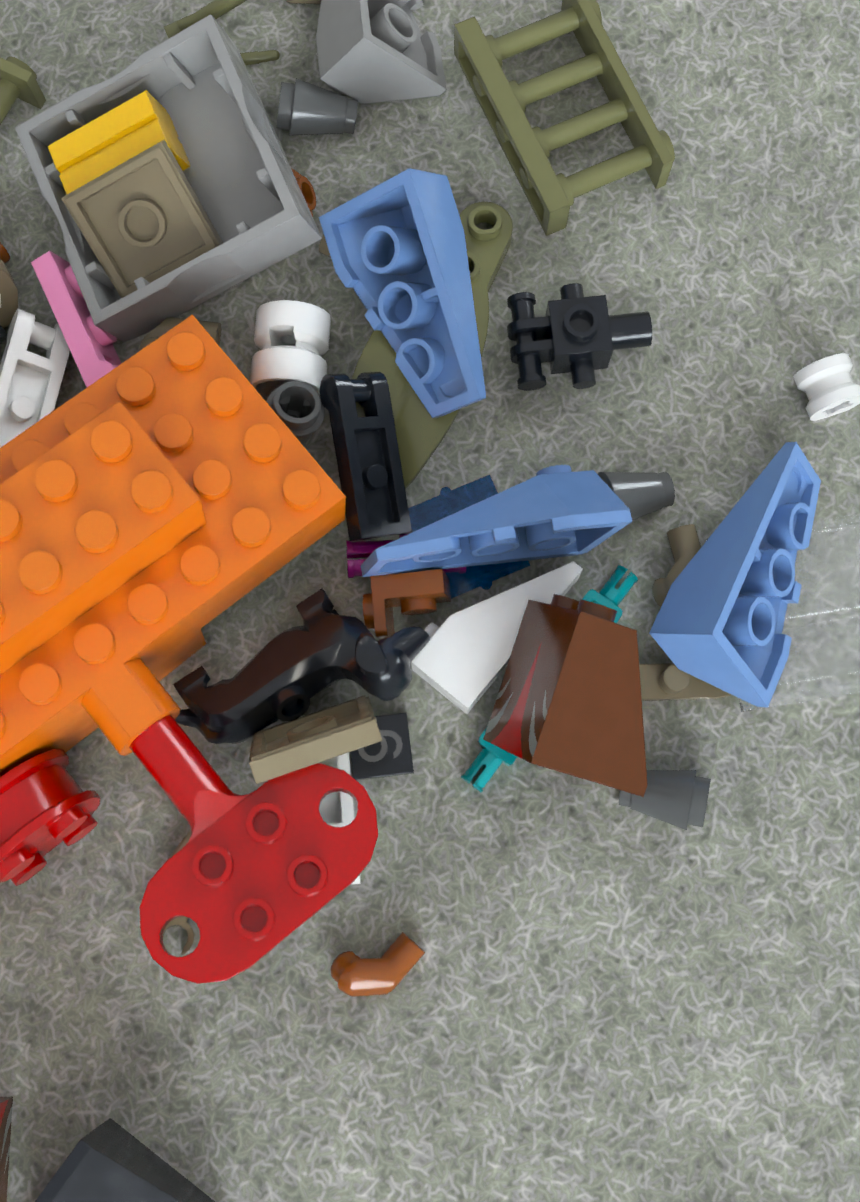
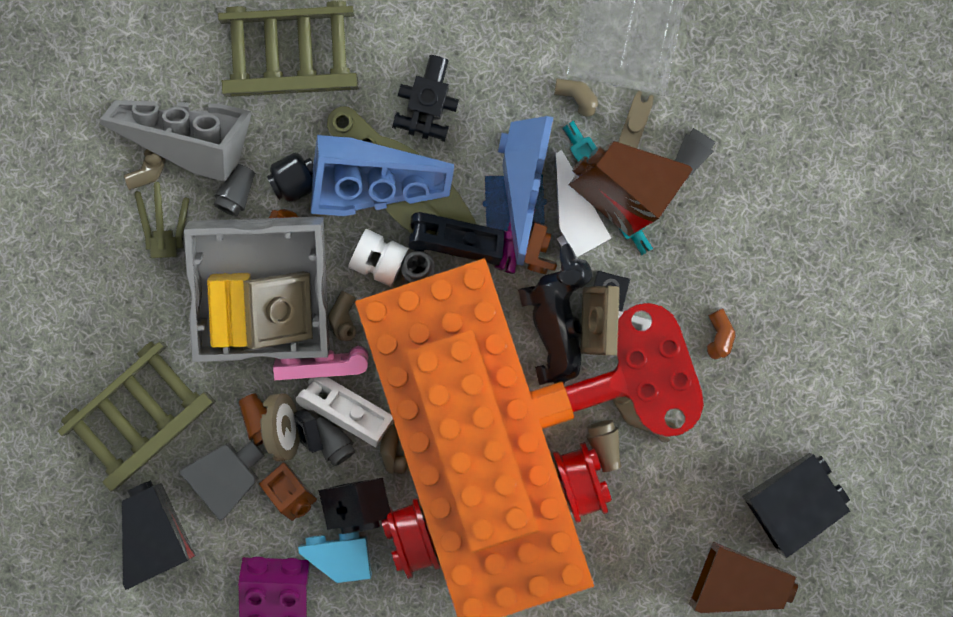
camera: 70 degrees left, 10 degrees up
dark grey cone [598,472,675,521] -> none
medium blue wedge [649,442,821,708] -> none
none -> black head [267,153,313,202]
none -> dark tan cone [586,420,622,472]

